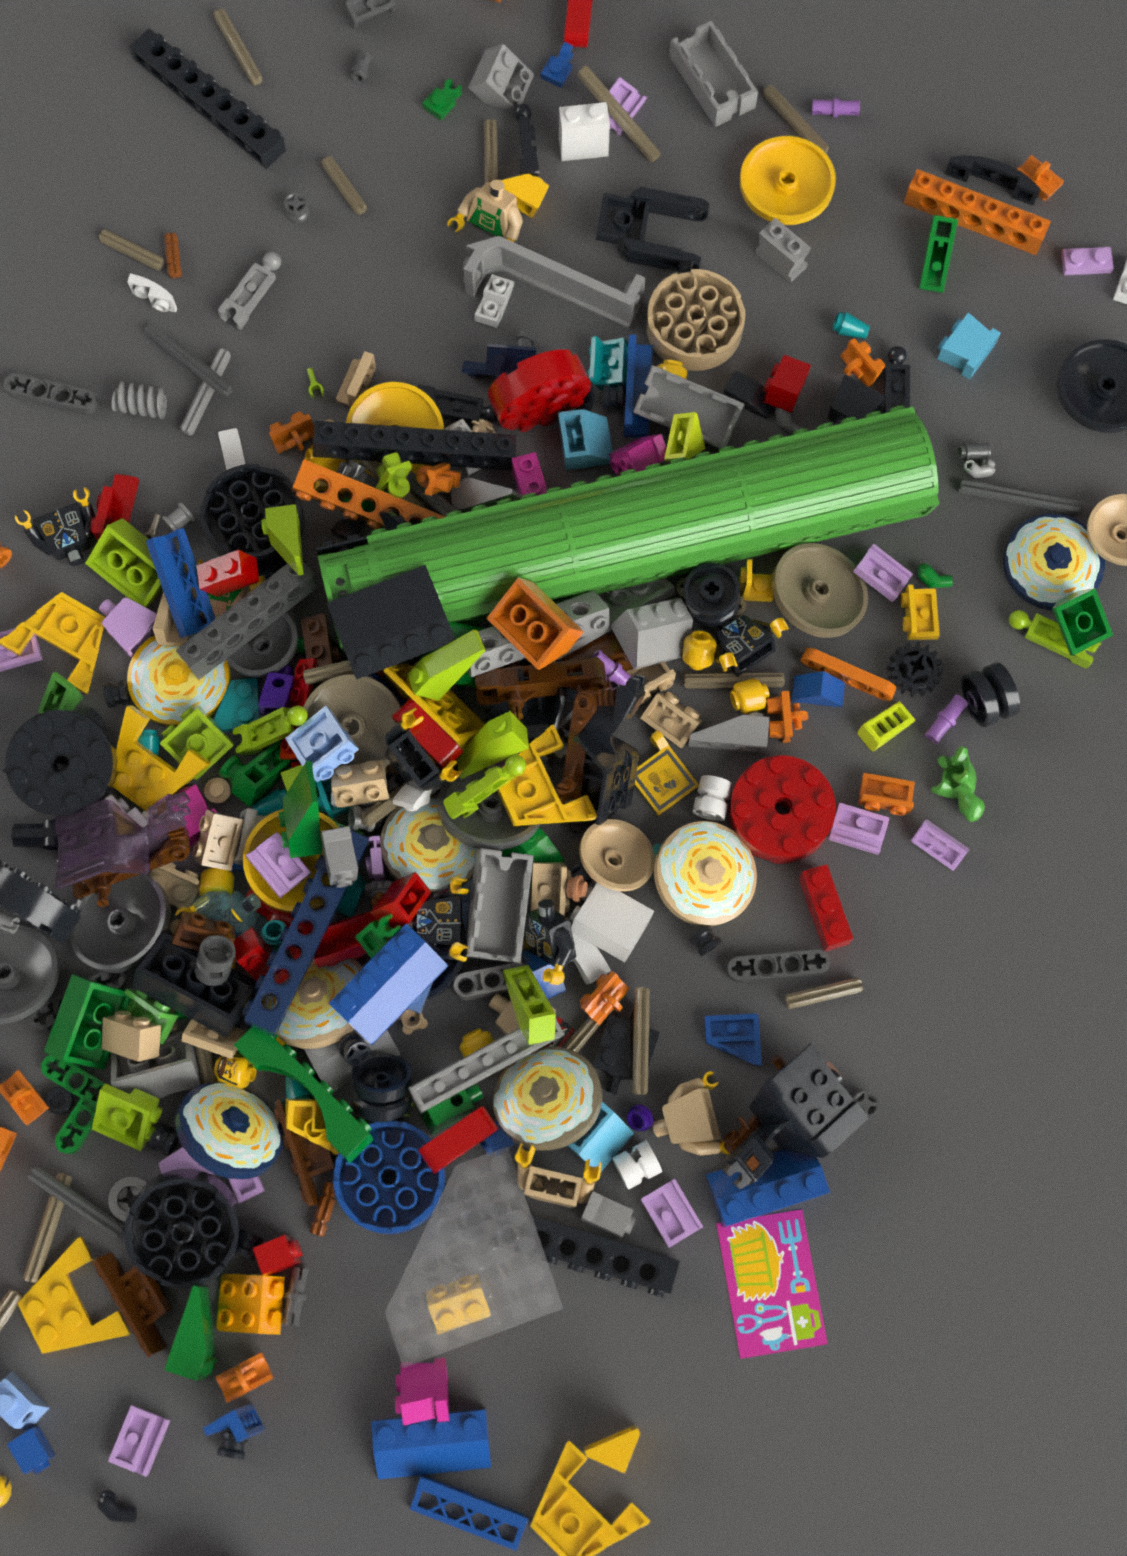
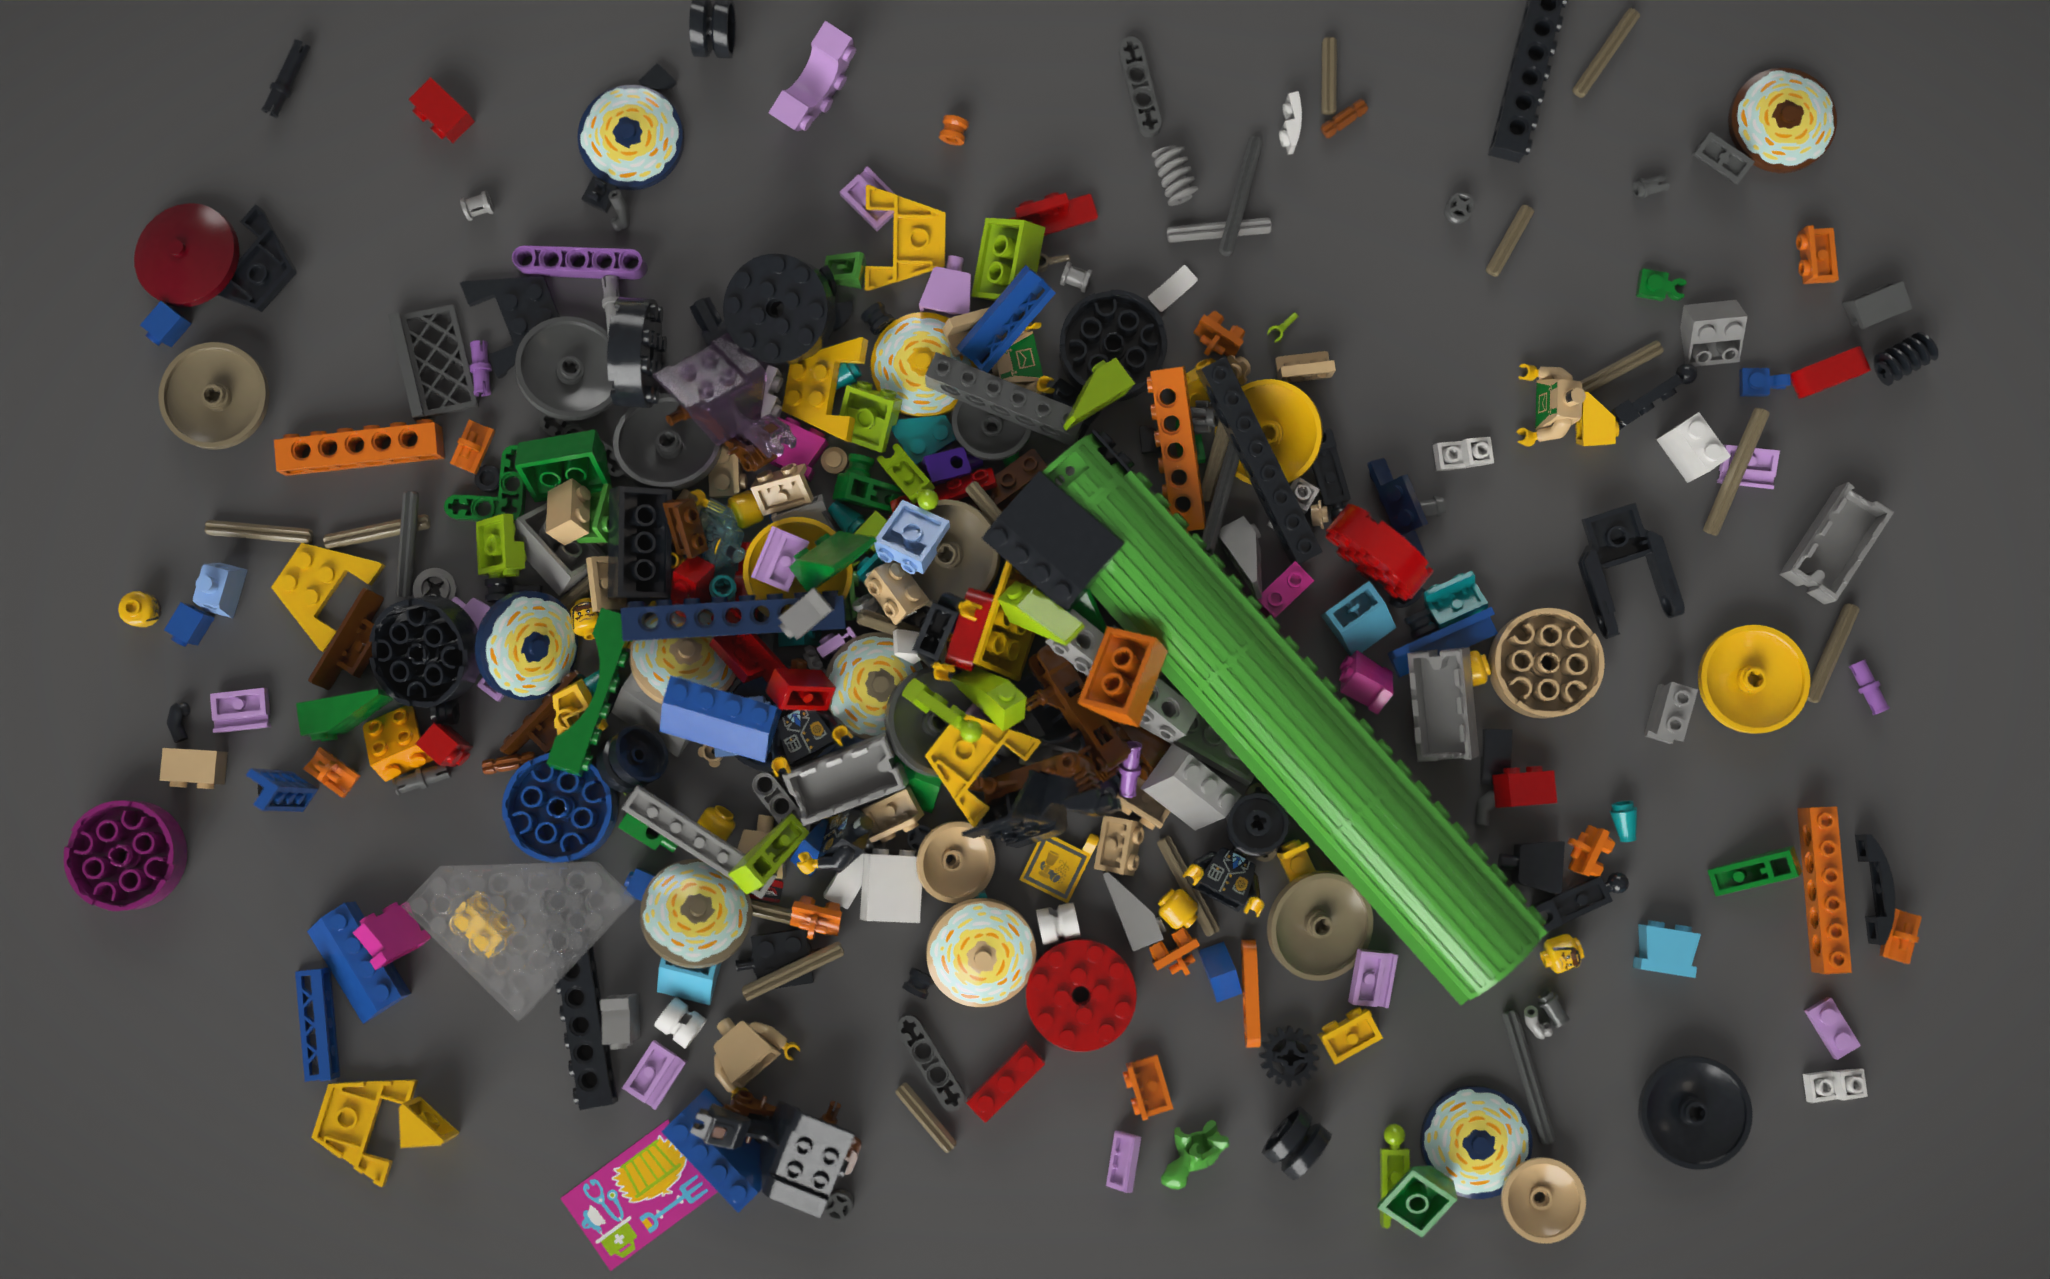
camera: 65 degrees right, 10 degrees up
black torso [15,487,96,566] -> none
dark grey wheel [195,935,235,986] -> none
red brick [196,550,260,597] -> none
light grey plate [218,252,281,330] -> none
black wheel [337,1032,371,1067] -> none
green plate [355,914,402,958] -> none
lime hips [376,452,412,498] -> none
black tile [379,509,407,531] -> none
orange hips [416,462,461,496] -> none
red beam [418,1106,499,1174] -> none
light grey panel [462,236,645,329] -> none
tan torso [515,1143,602,1208] -> none
nougat plate [566,875,588,902] -> none
dark purple plate [627,1104,653,1131] -> none
neon yellow slope [664,412,705,462] -> none
yellow head [682,631,717,670] -> none
blue wing [704,1013,762,1067] -> none
lavender plate [828,802,889,855] -> none
neon yellow slope [857,701,916,752] -> none
green arm [917,563,953,588] -> none
medium lavender pin [924,694,968,744] -> none
none -> tan brick [159,748,228,789]
none -> yellow head [1540,934,1584,974]

